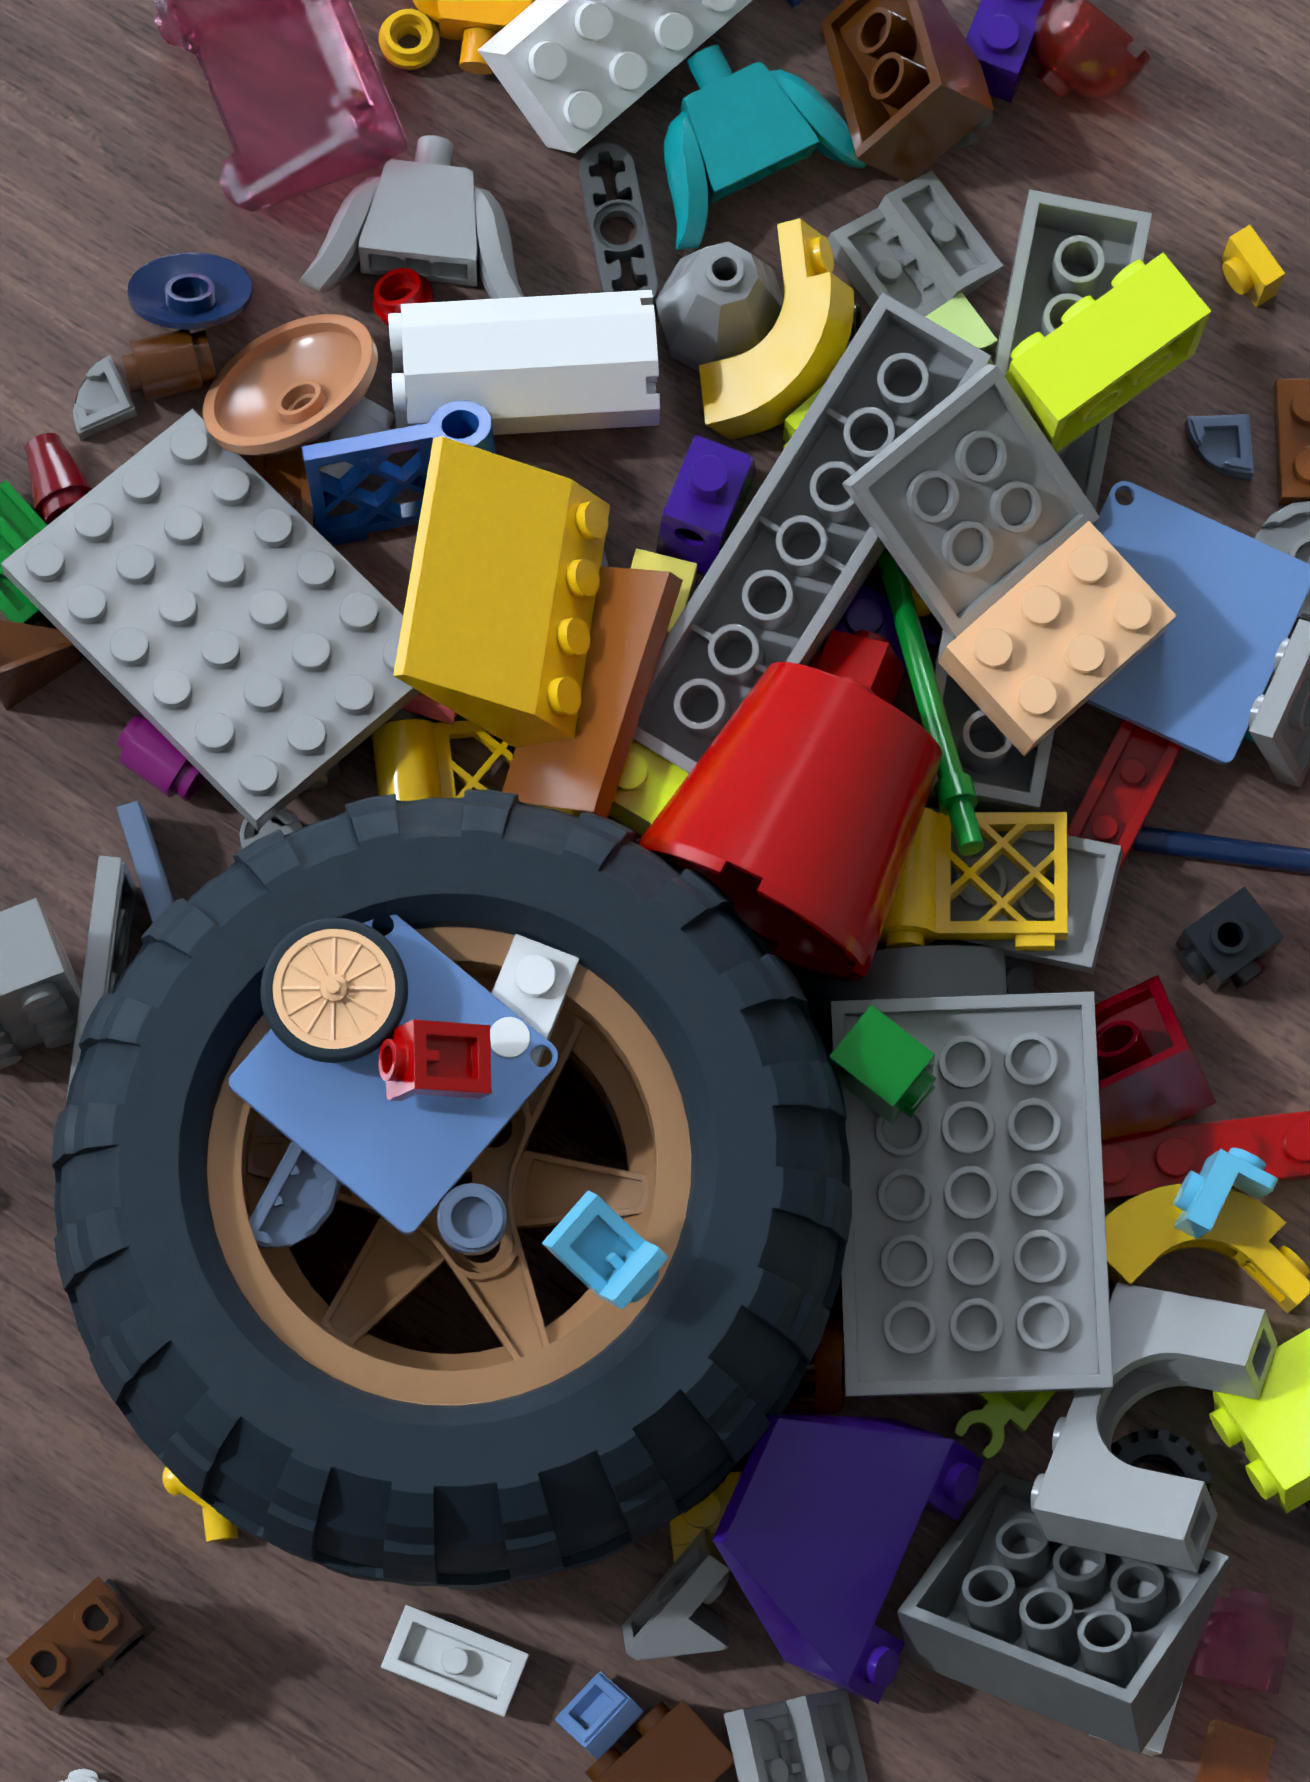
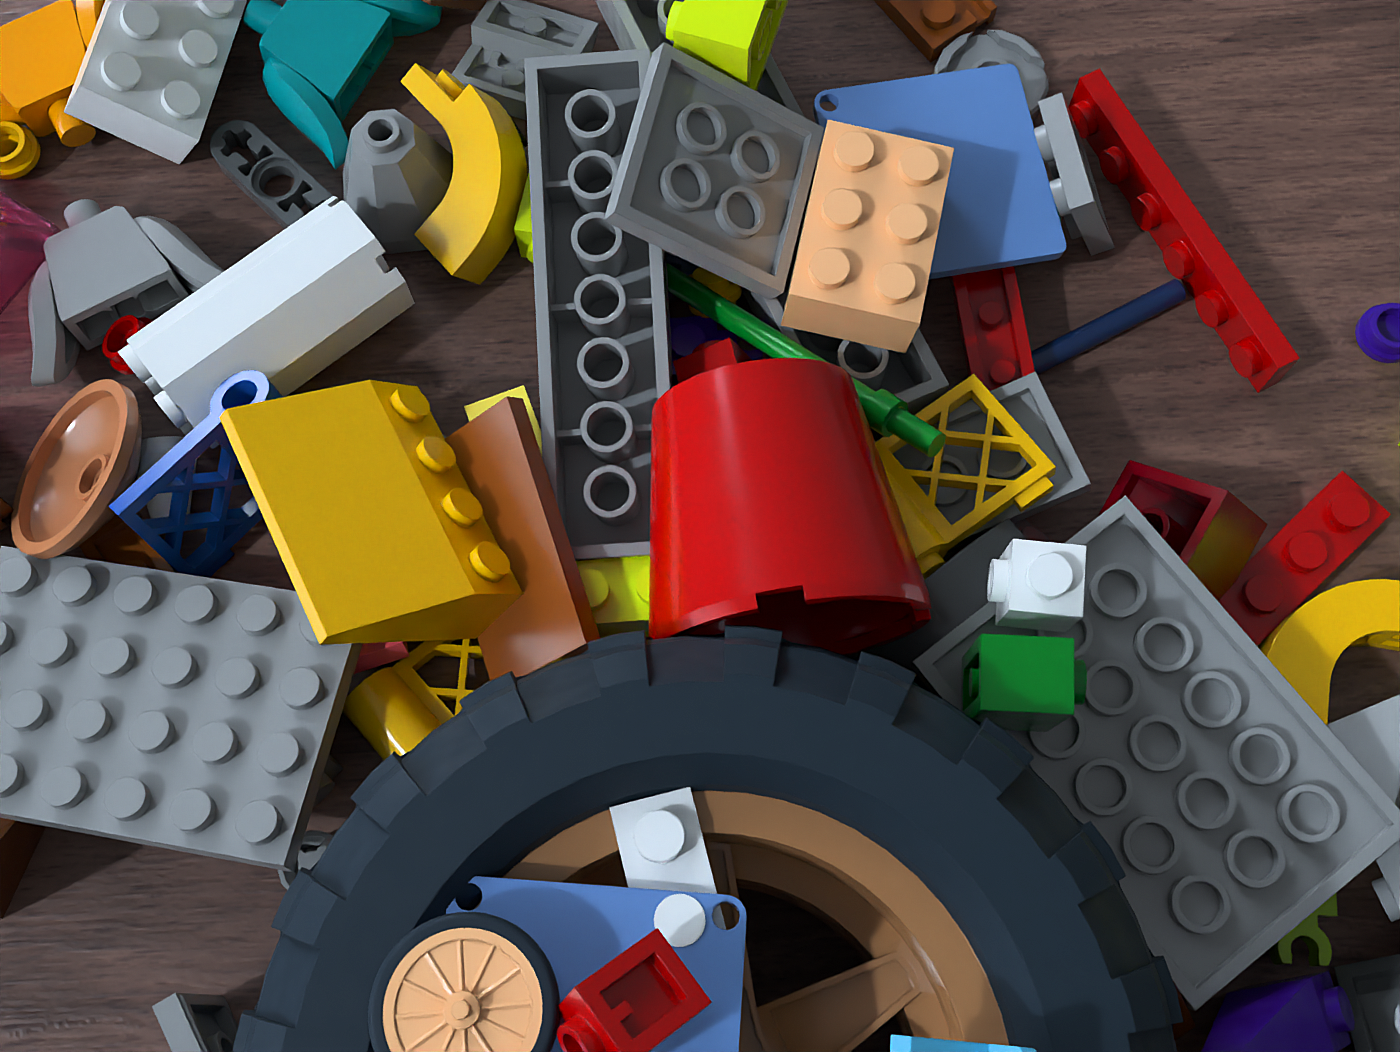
camera: 30 degrees left, 5 degrees down
sand blue tile [116,800,174,923] -> none
magenta brick [117,714,207,801] -> none
dark purple torso [656,435,756,576] -> none
medium azure bracket [1173,1148,1278,1239] -> none
black brick [1176,886,1284,994] -> none
sand blue tile [1184,414,1254,480] -> none
none -> white brick [987,539,1086,632]

